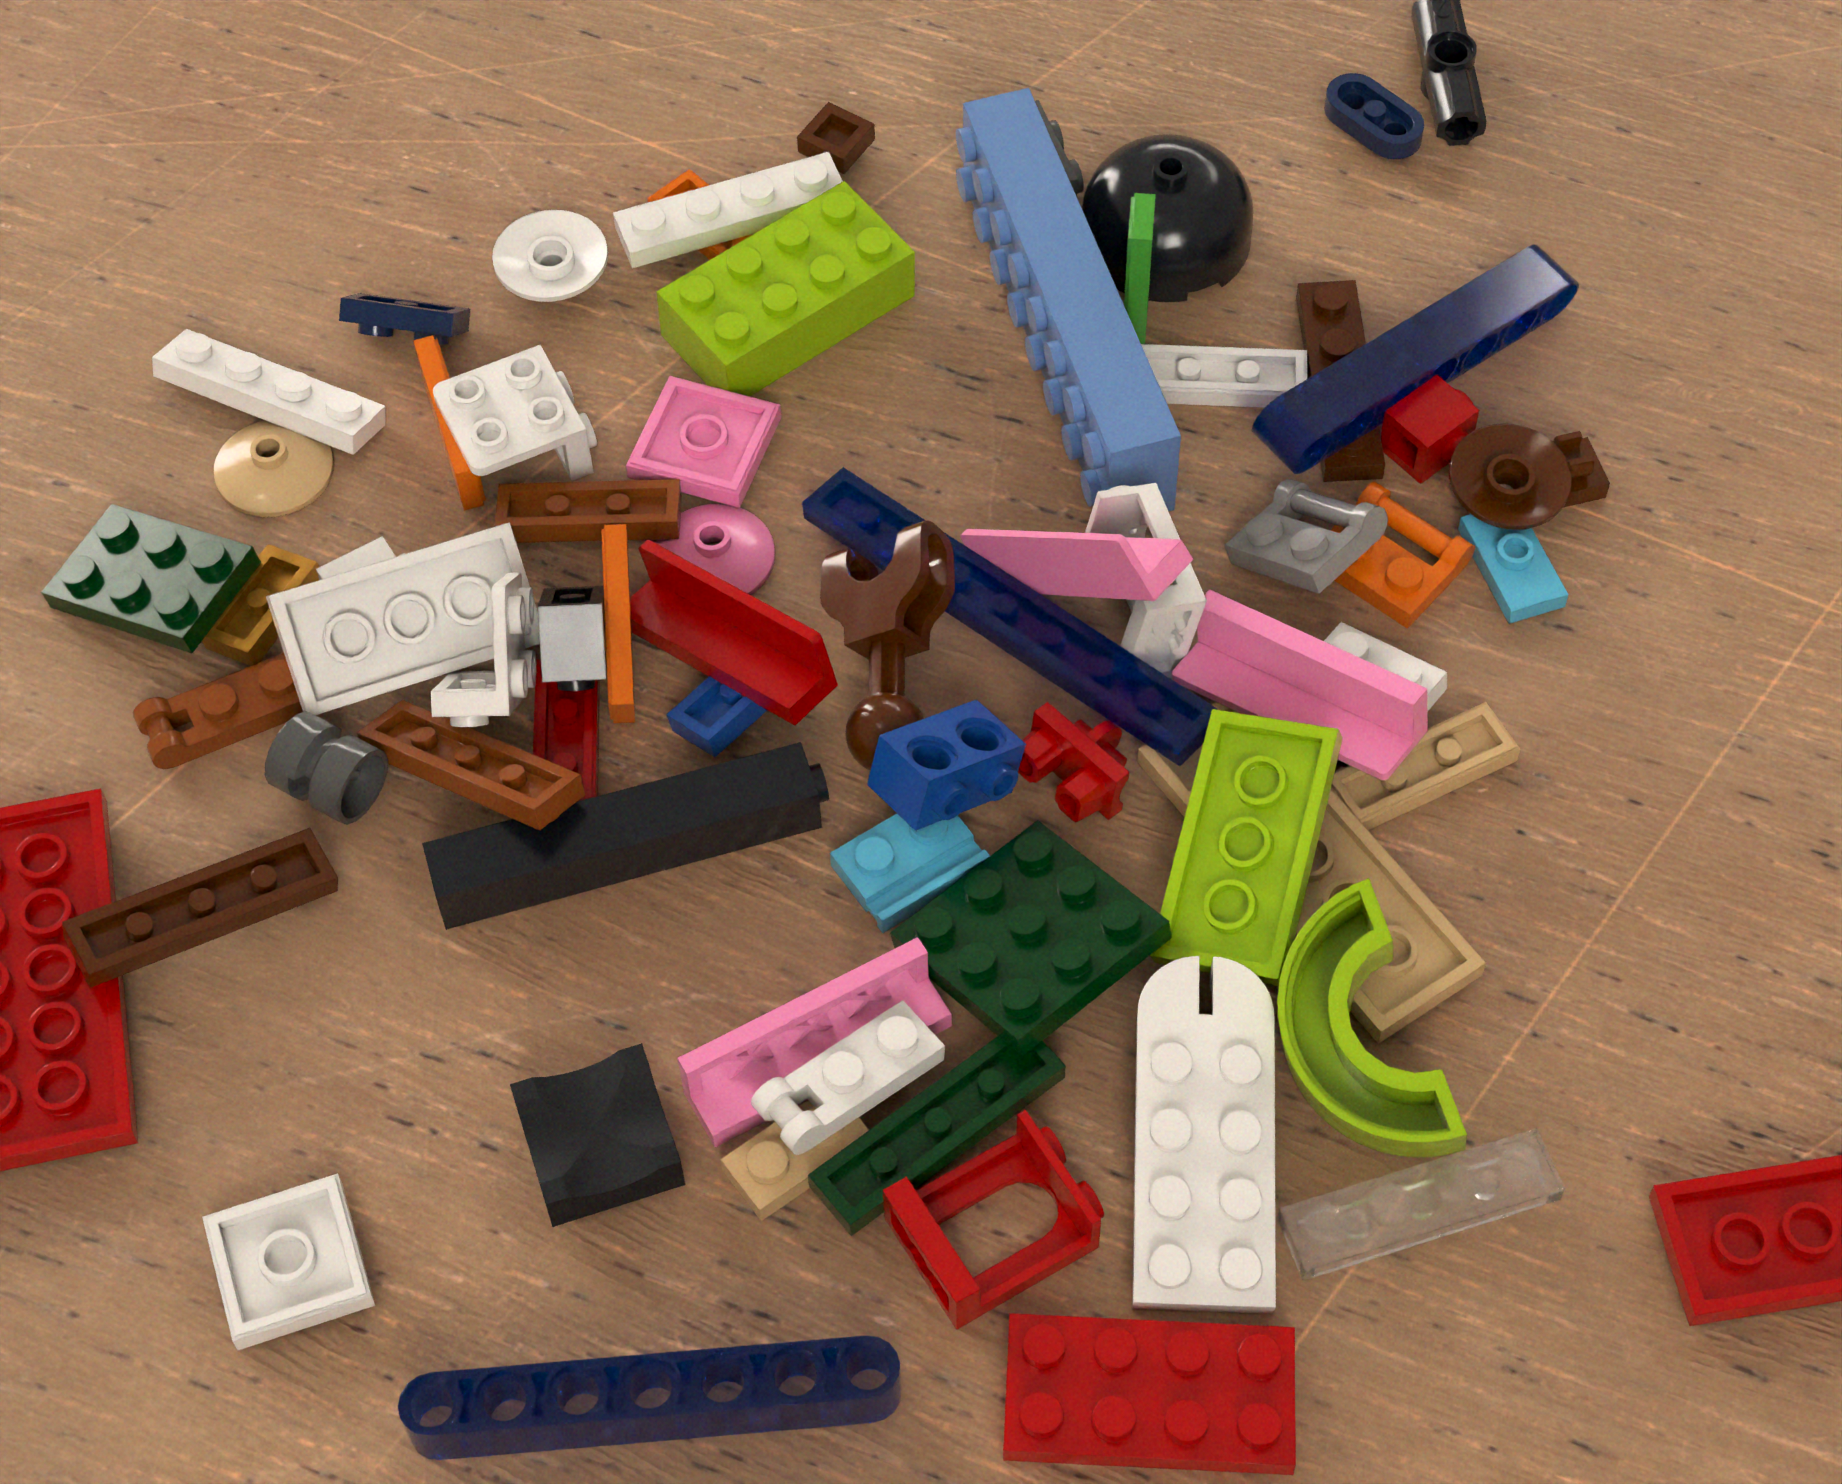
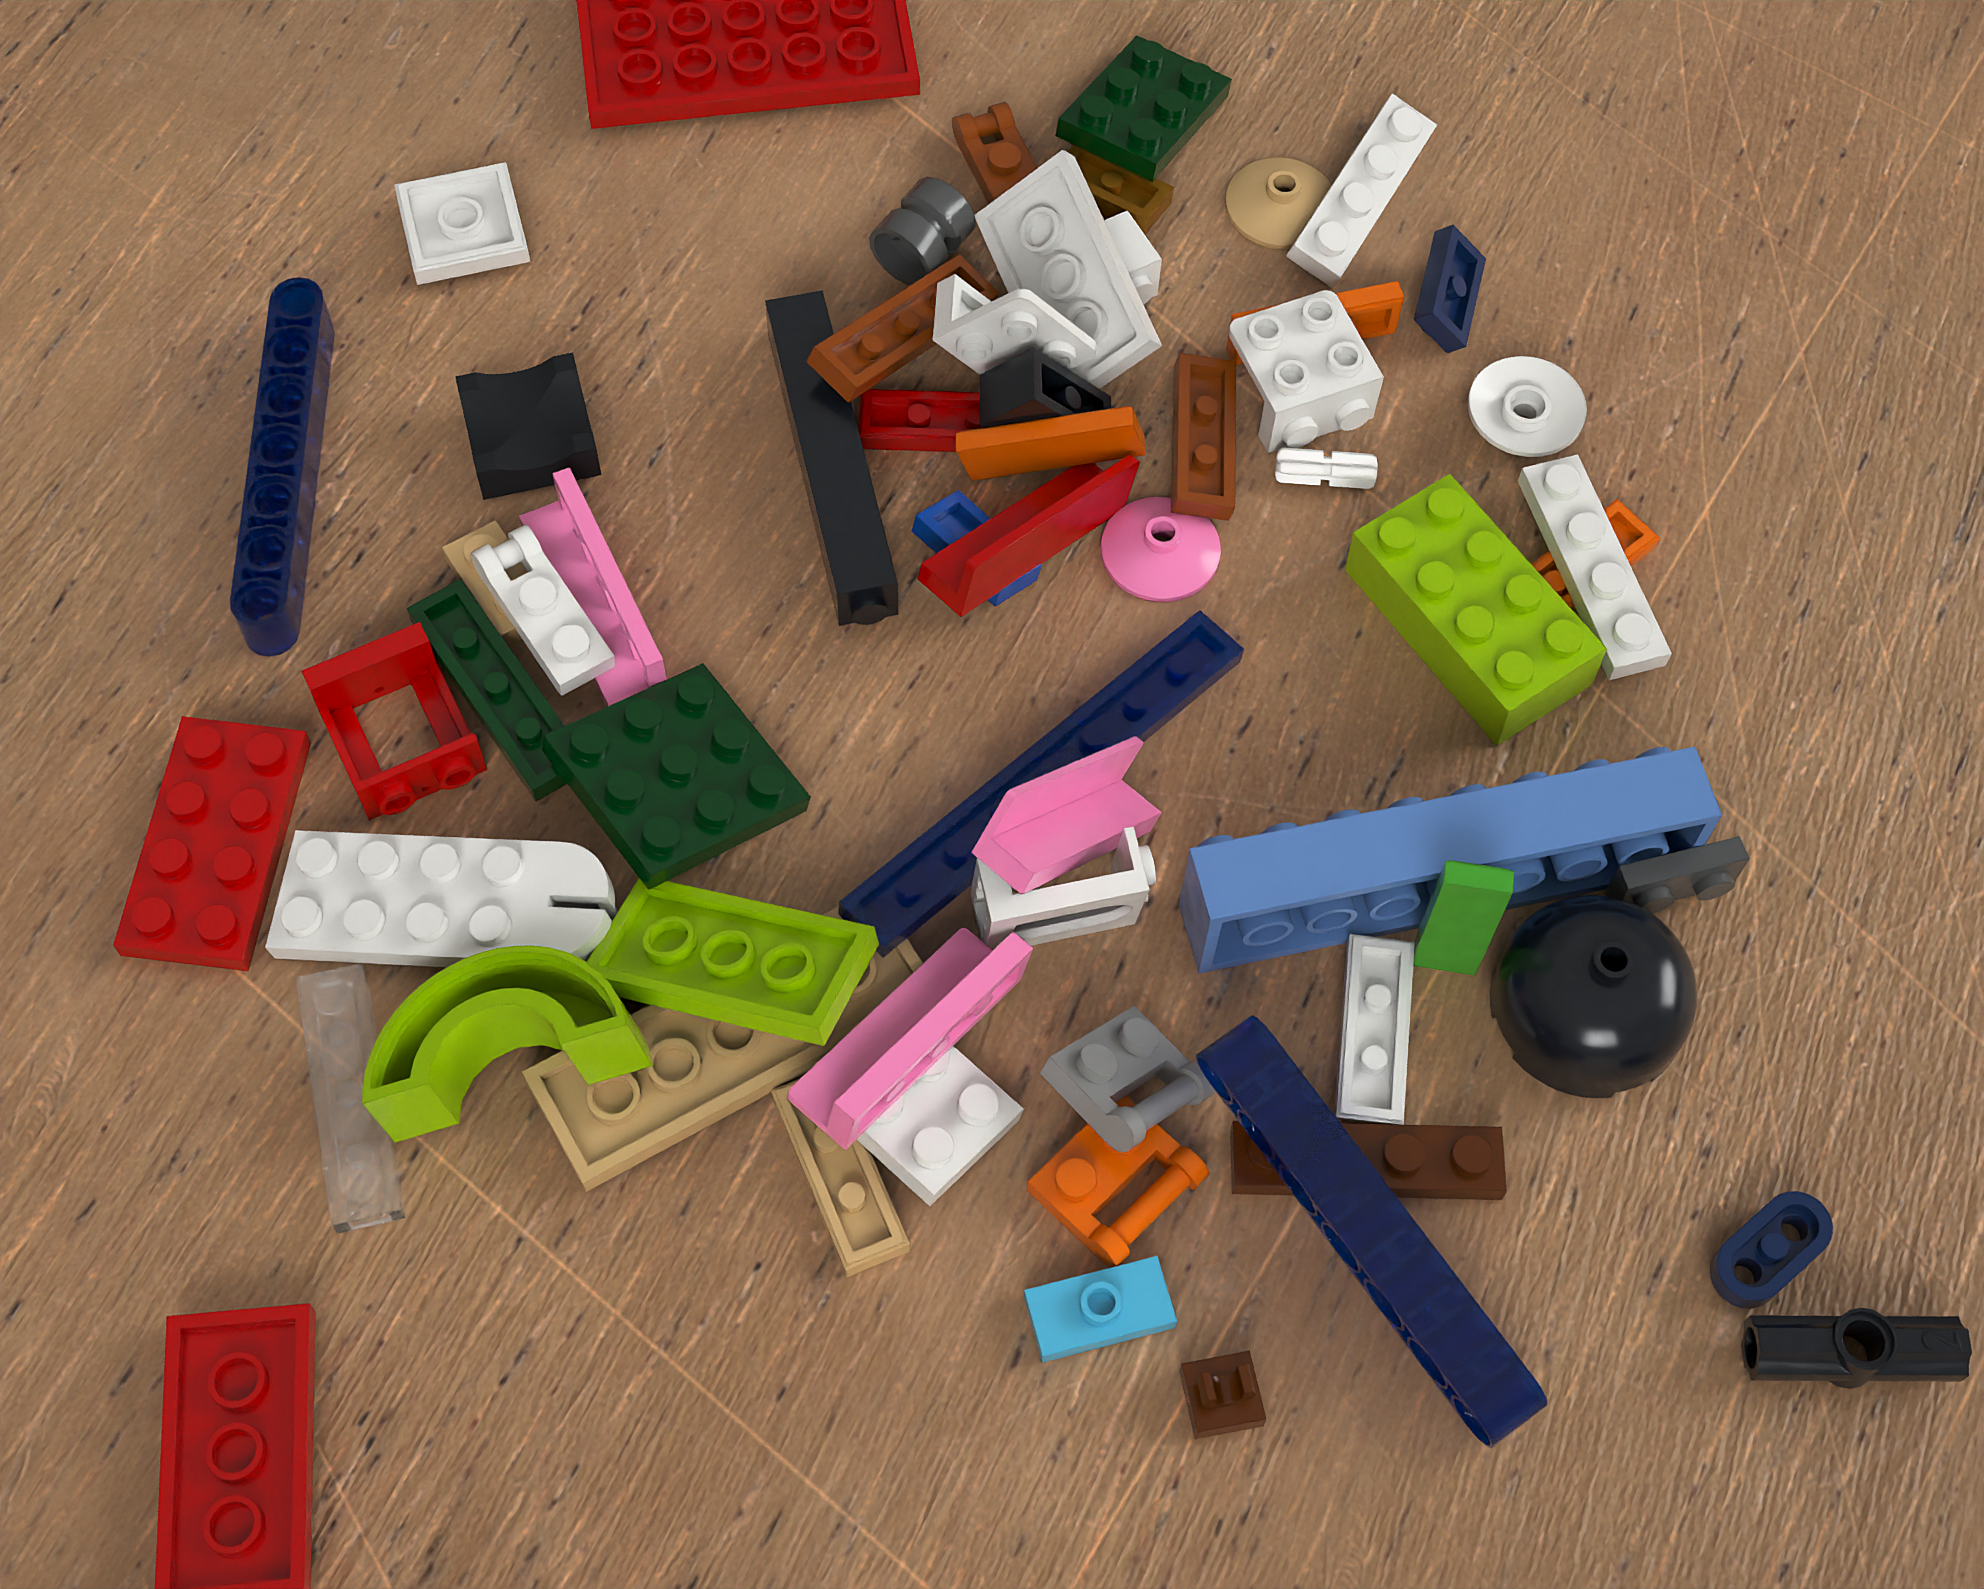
camera: 90 degrees right, 5 degrees up
reddish brown plate [62,828,338,988] -> none
bright pink plate [626,376,781,508] -> none
reddish brown plate [797,102,875,174] -> none
reddish brown piece [820,520,955,770] -> none
medium azure plate [830,814,990,933] -> none
blue brick [867,699,1026,831] -> none
red hips [1018,702,1130,823] -> none
red brick [1381,374,1480,484] -> none
reddish brown dish [1449,423,1572,530] -> none
none -> white piece [1275,447,1378,489]

